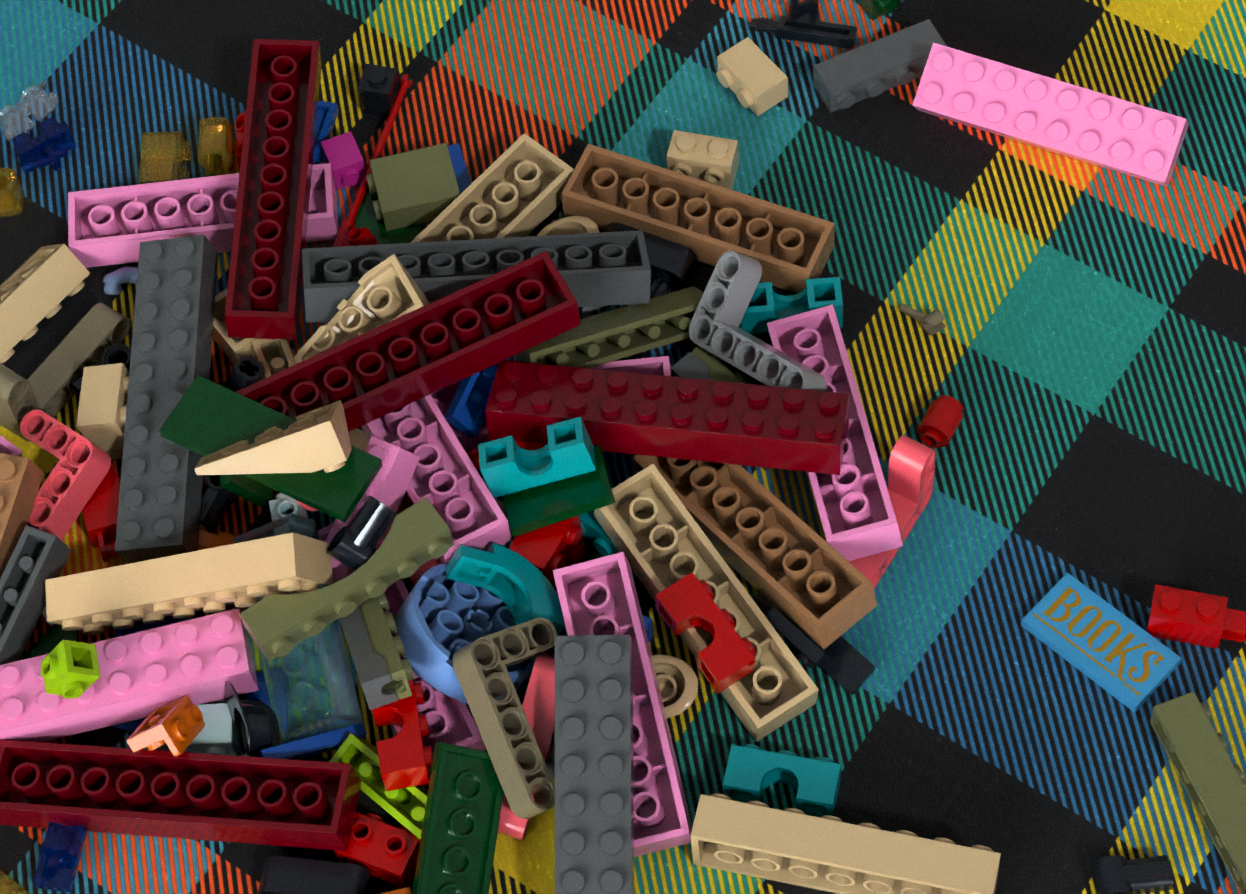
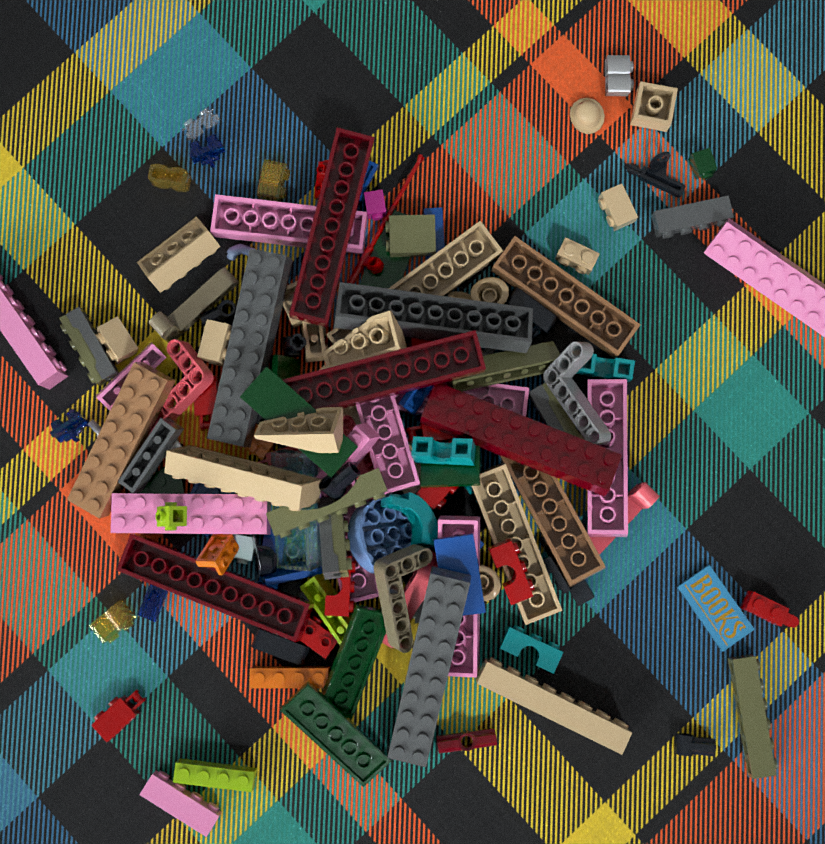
camera: 10 degrees right, 25 degrees up
clear yellow brick [198,117,237,177] -> none
black brick [357,64,400,116] -> none
dark tan hand [899,303,946,335] -> none
red brick [917,395,963,448] -> none
none -> blue tile [434,533,486,616]

